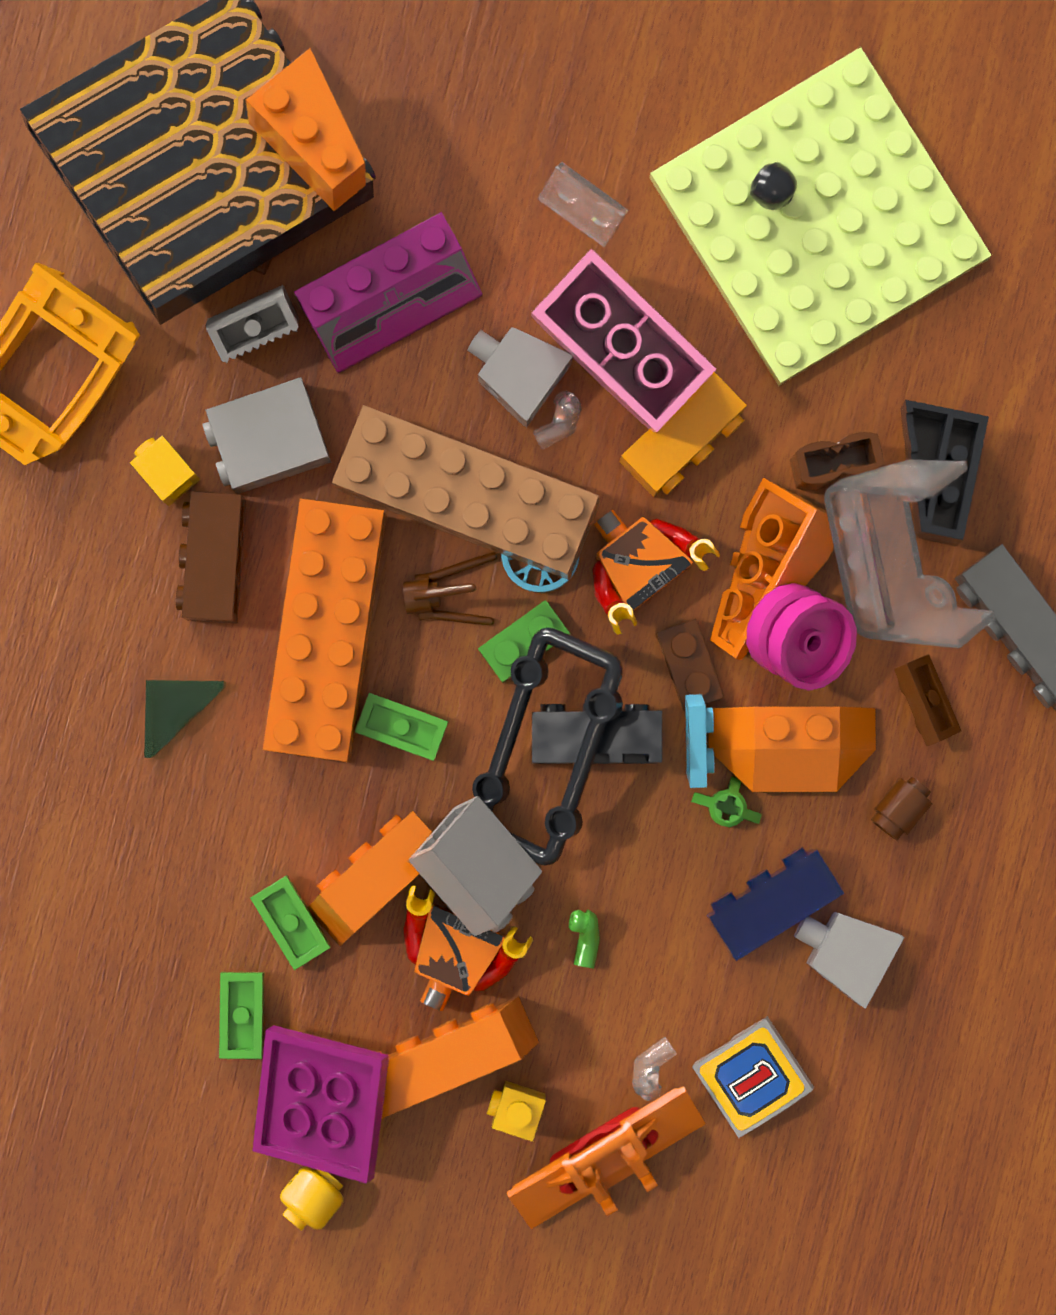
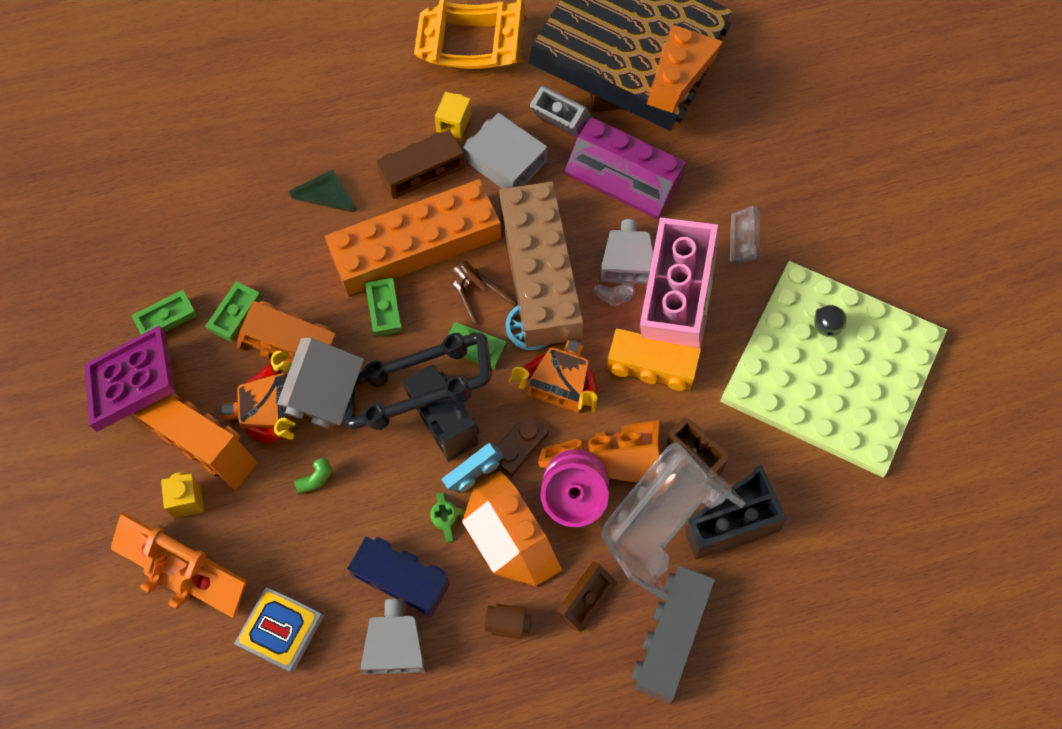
camera: 65 degrees right, 20 degrees down
yellow head [280,1167,344,1231] -> none
clear arm [632,1037,677,1101] -> none

